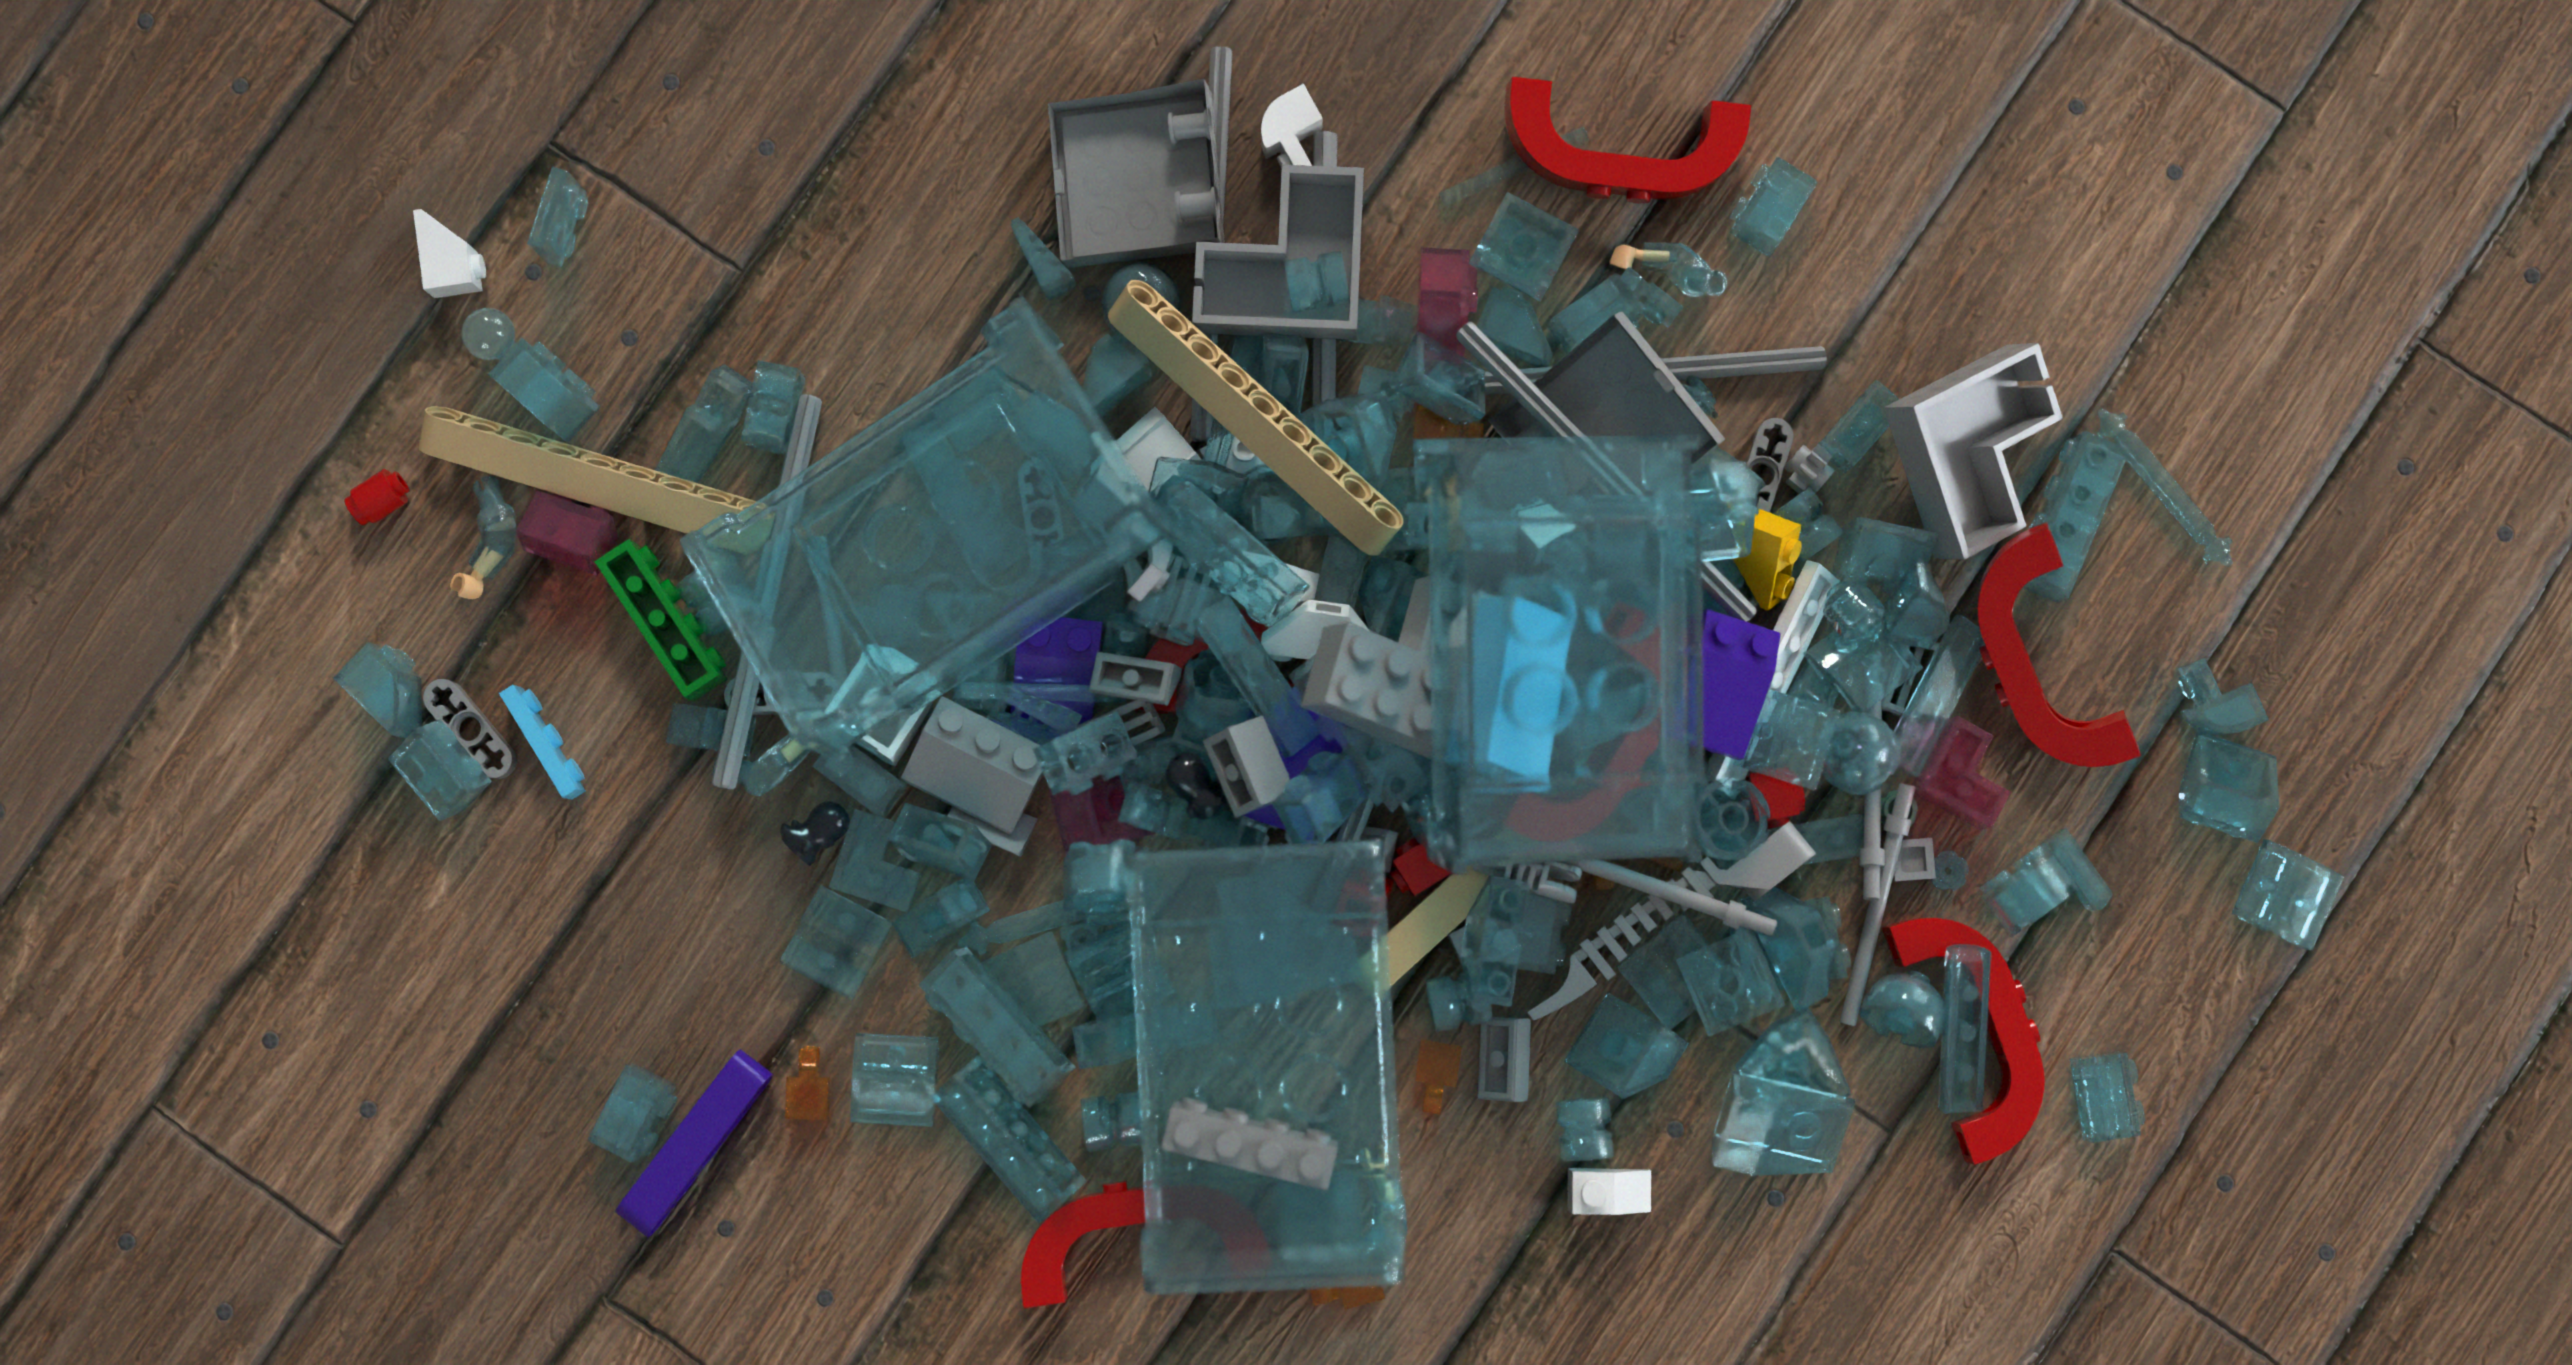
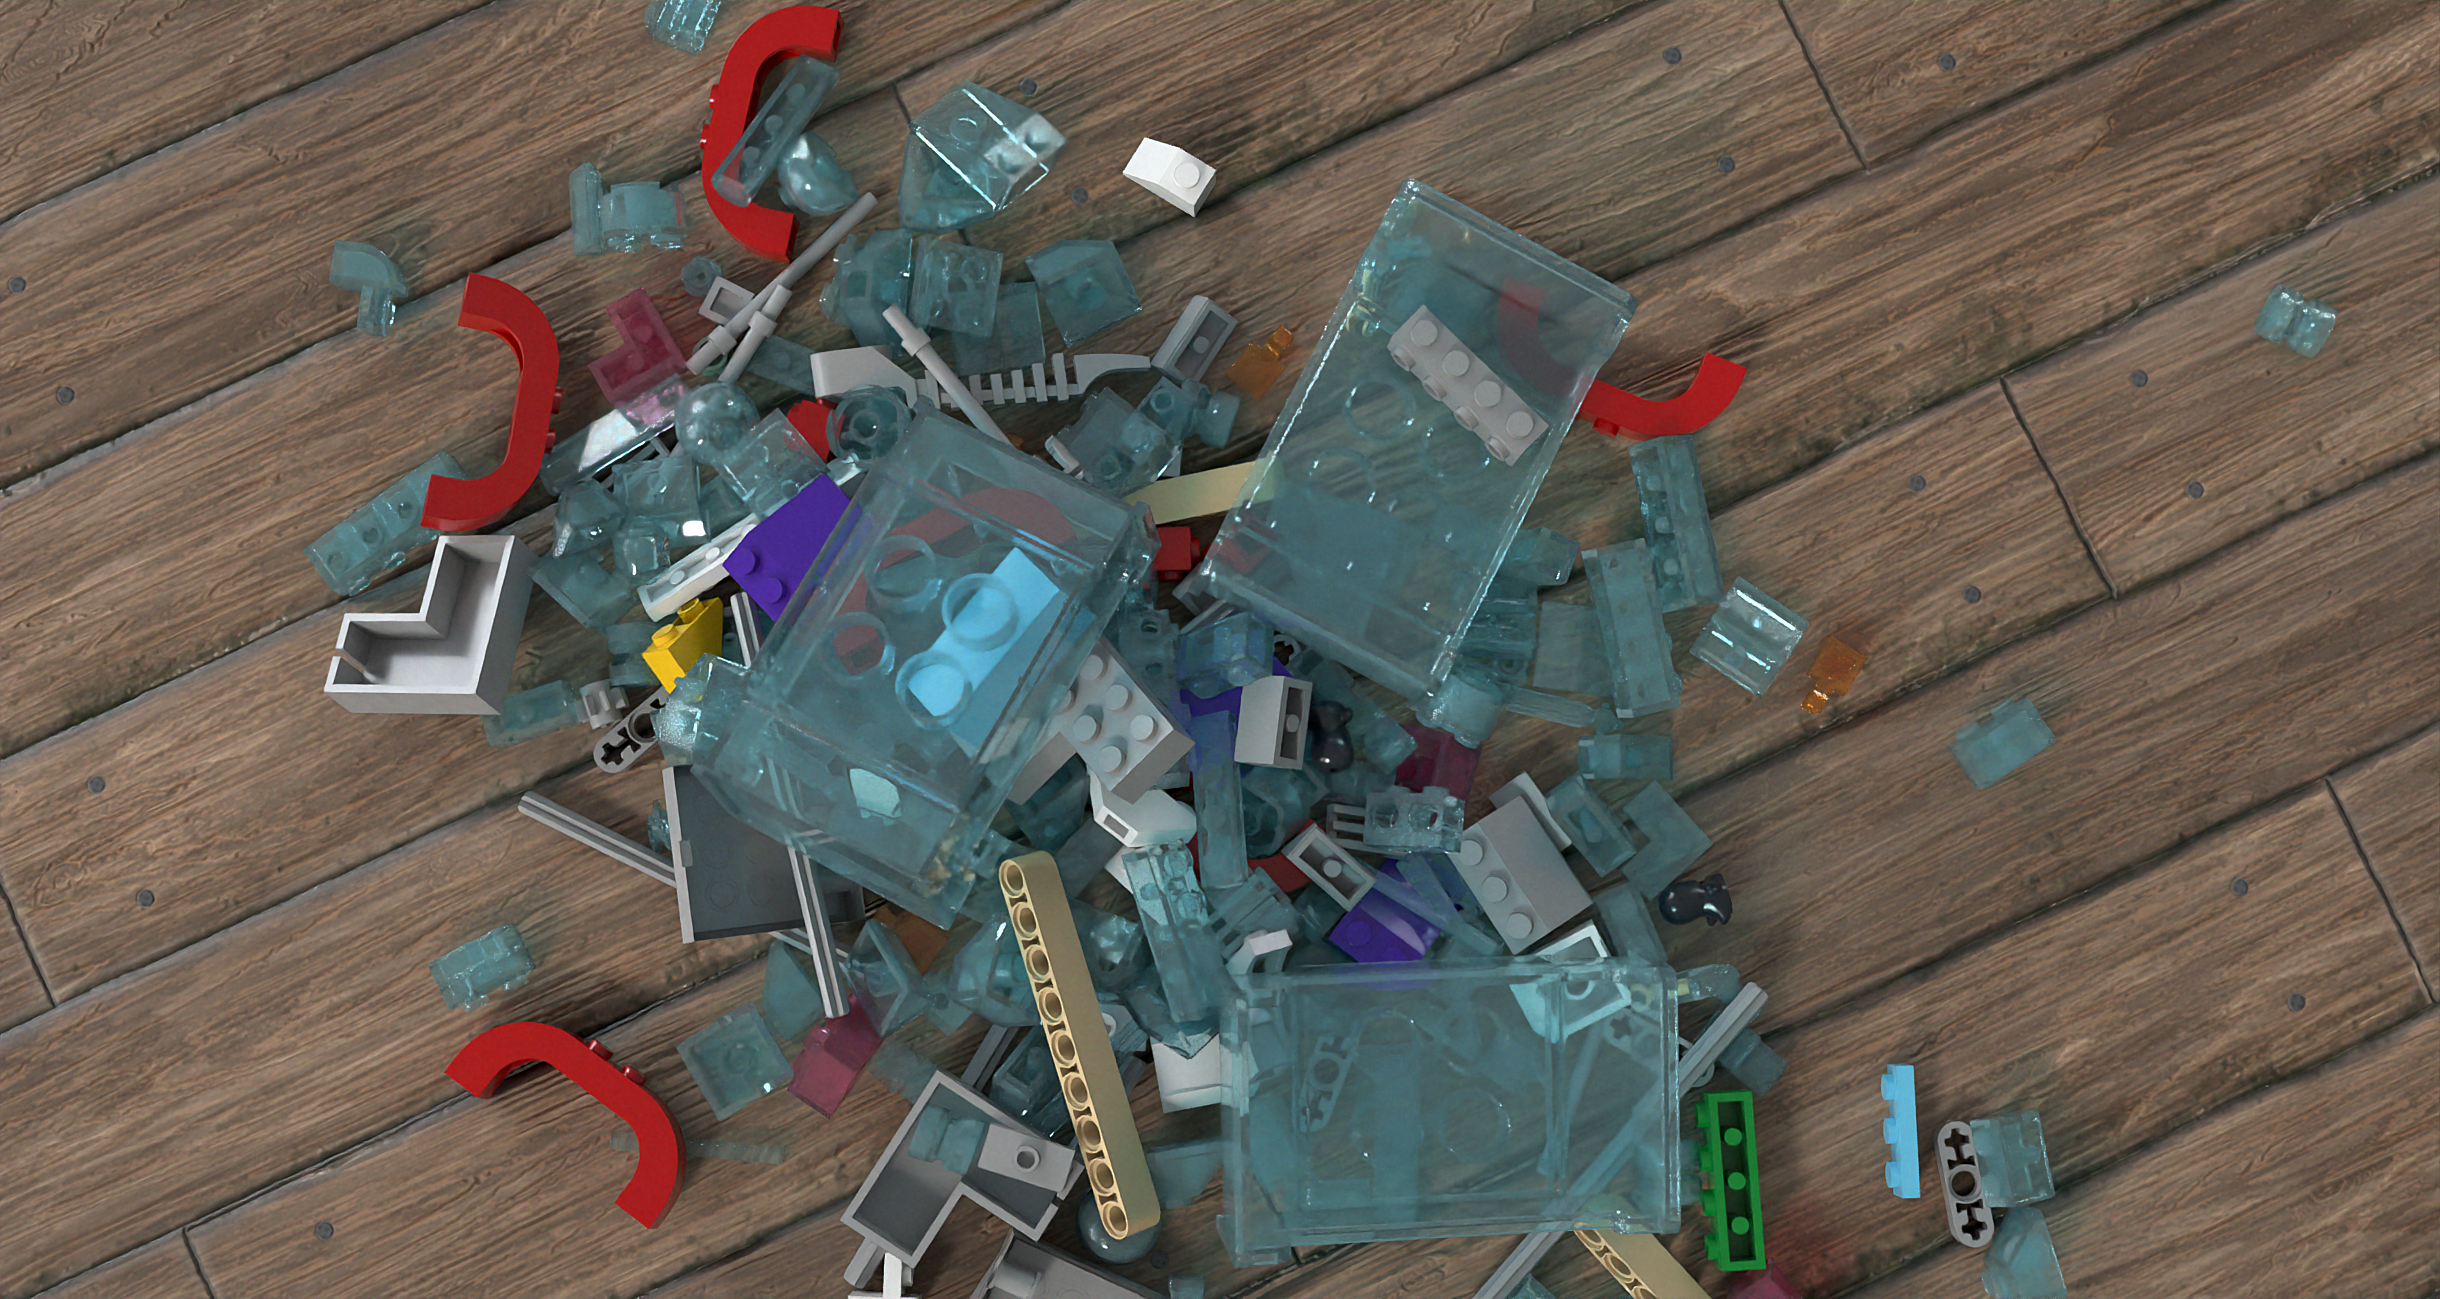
camera: 145 degrees left, 0 degrees up
dark purple beam [615,1049,773,1238] -> none
clear light blue slope [780,885,893,1001] -> none
clear light blue wheel [1081,1090,1146,1152] -> none
clear light blue brick [1547,273,1644,354] -> none
clear light blue wheel [1555,1097,1614,1161] -> none
clear light blue arm [1610,242,1728,298] -> none
clear light blue plate [1616,267,1684,328] -> none
clear light blue wheel [2097,408,2233,567] -> none
clear light blue slope [2179,731,2279,843] -> none
clear light blue slope [2232,839,2345,951] -> none
none -> light grey plate [977,1123,1076,1194]

